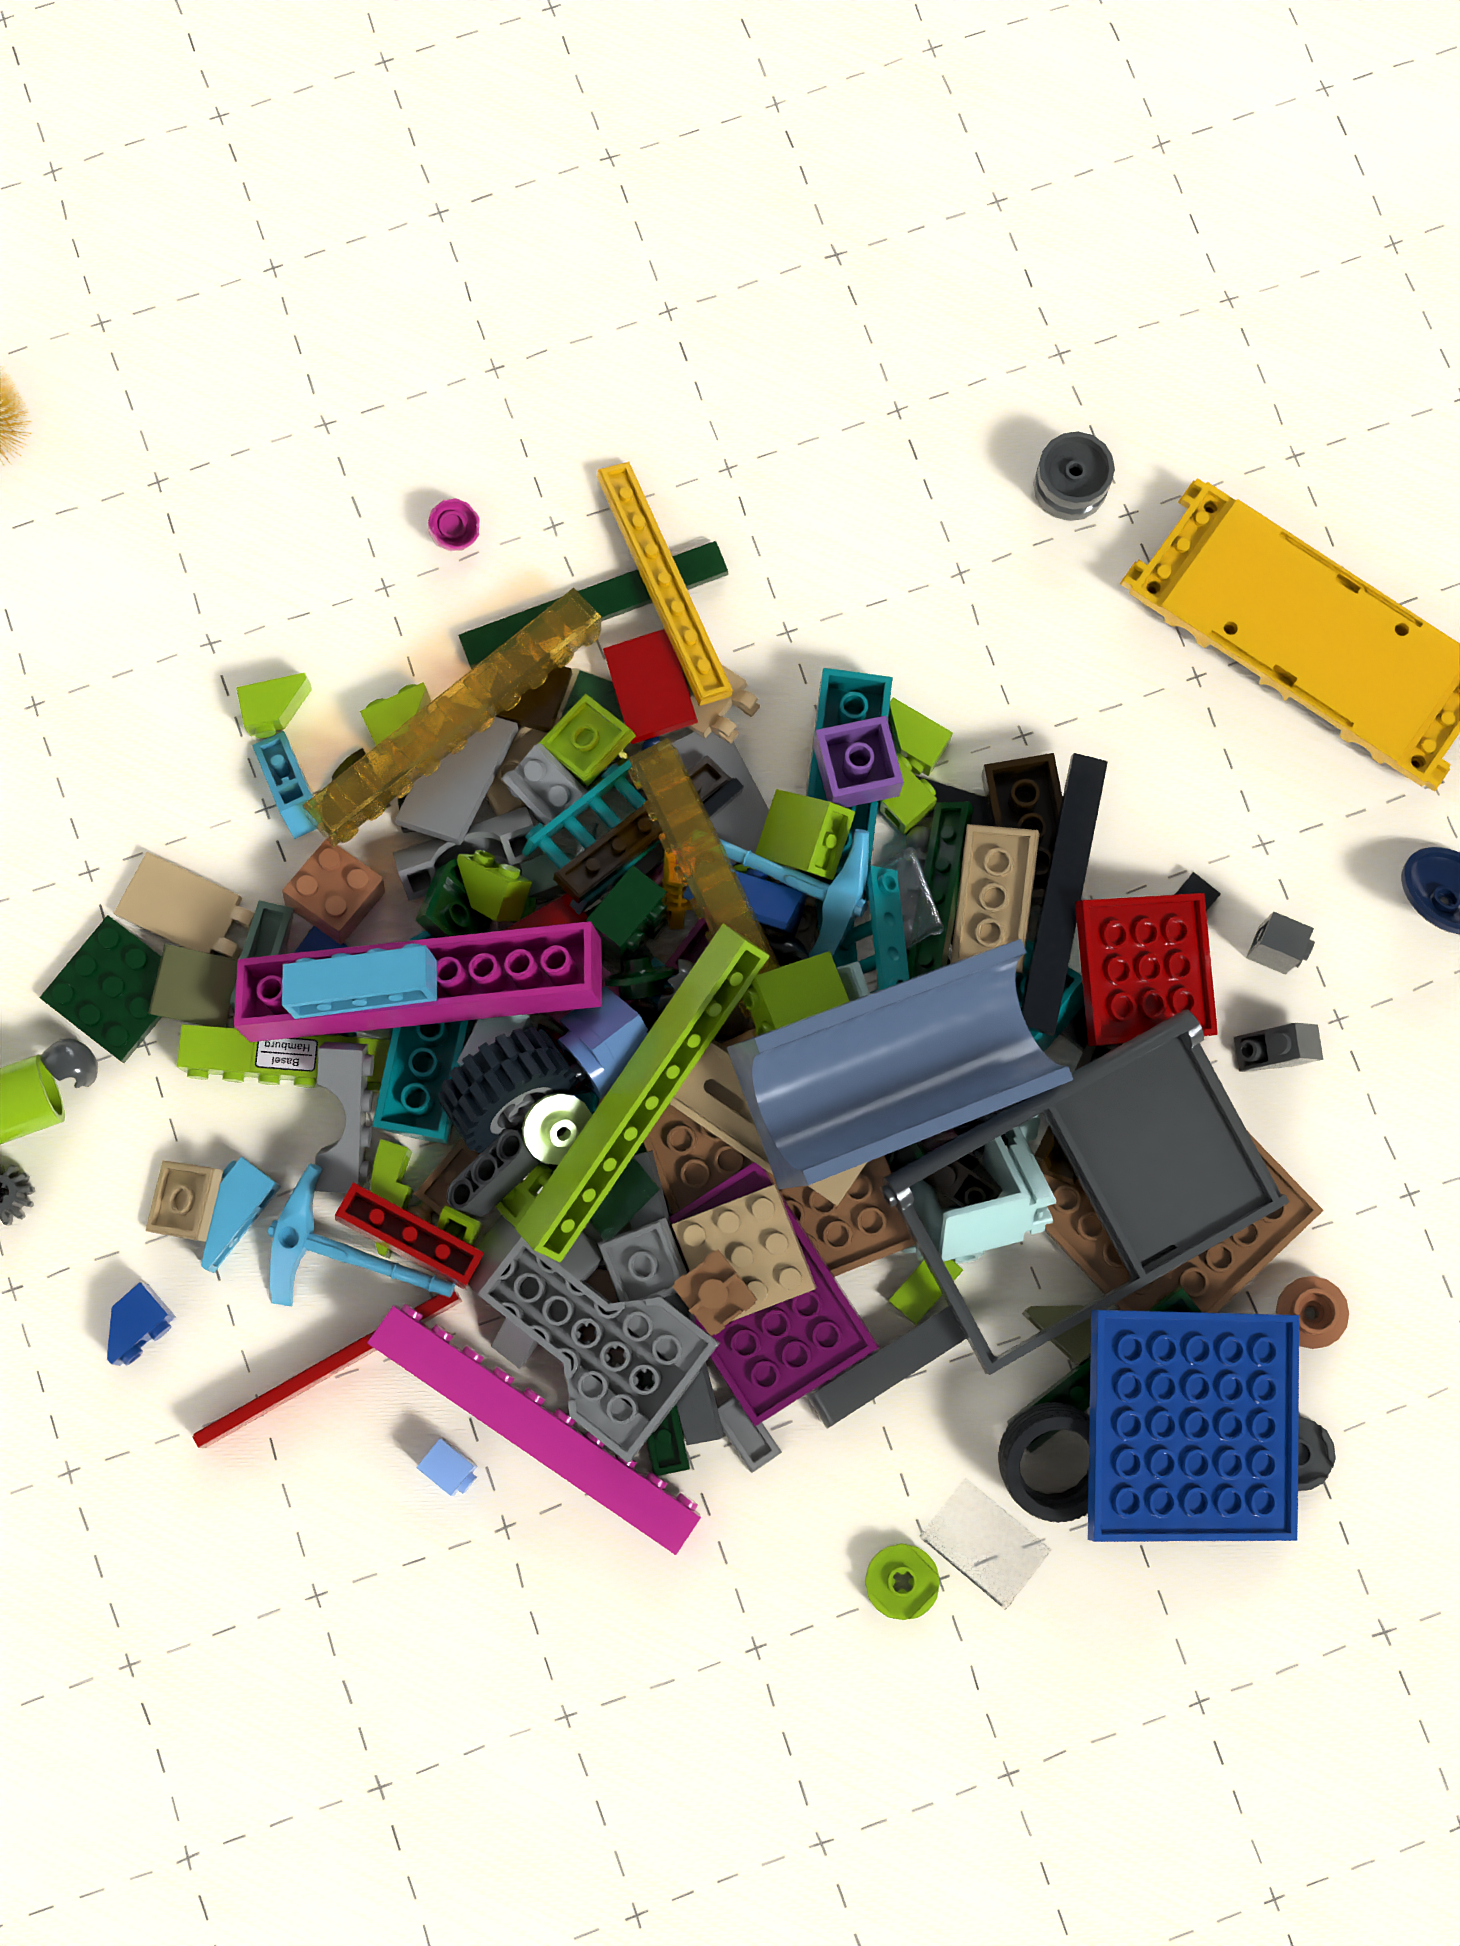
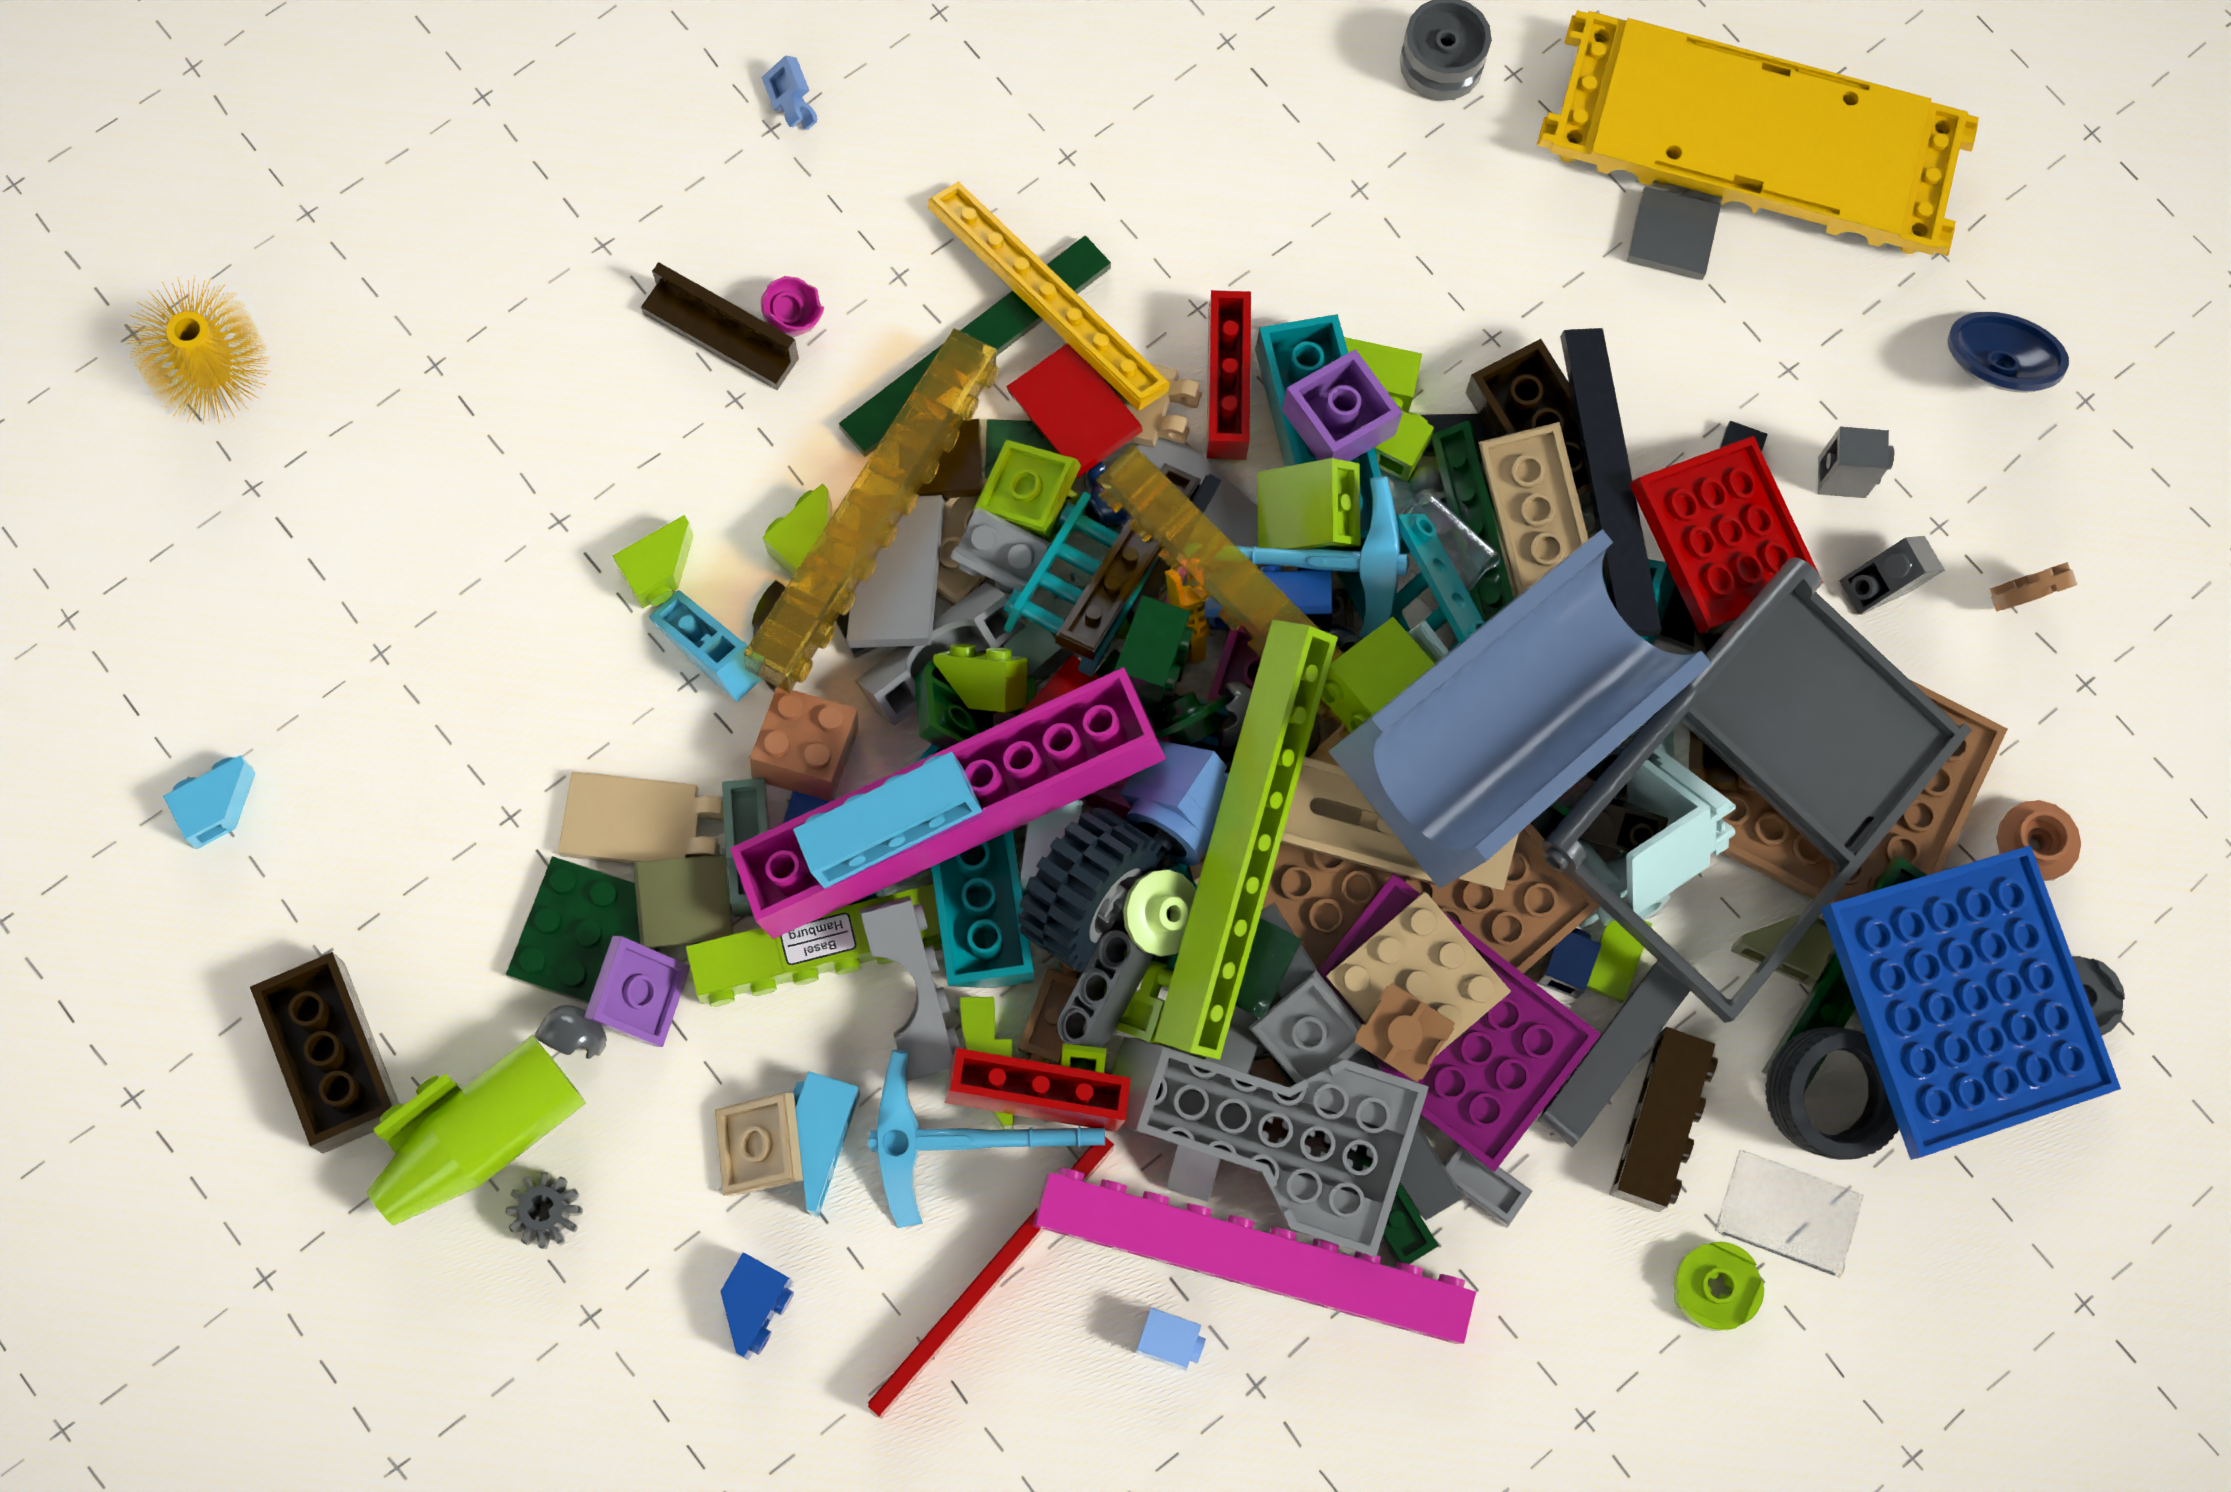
camera: 25 degrees left, 5 degrees down
none -> medium lavender plate [584,936,690,1047]
none -> dark brown fence [641,262,799,391]
none -> medium blue plate [761,55,818,130]
none -> red brick [1206,290,1251,460]
none -> dark blue brick [1537,928,1602,999]
none -> dark brown brick [1609,1026,1718,1213]
none -> dark grey tile [1626,187,1721,280]
none -> medium nougat plate [1989,562,2078,612]

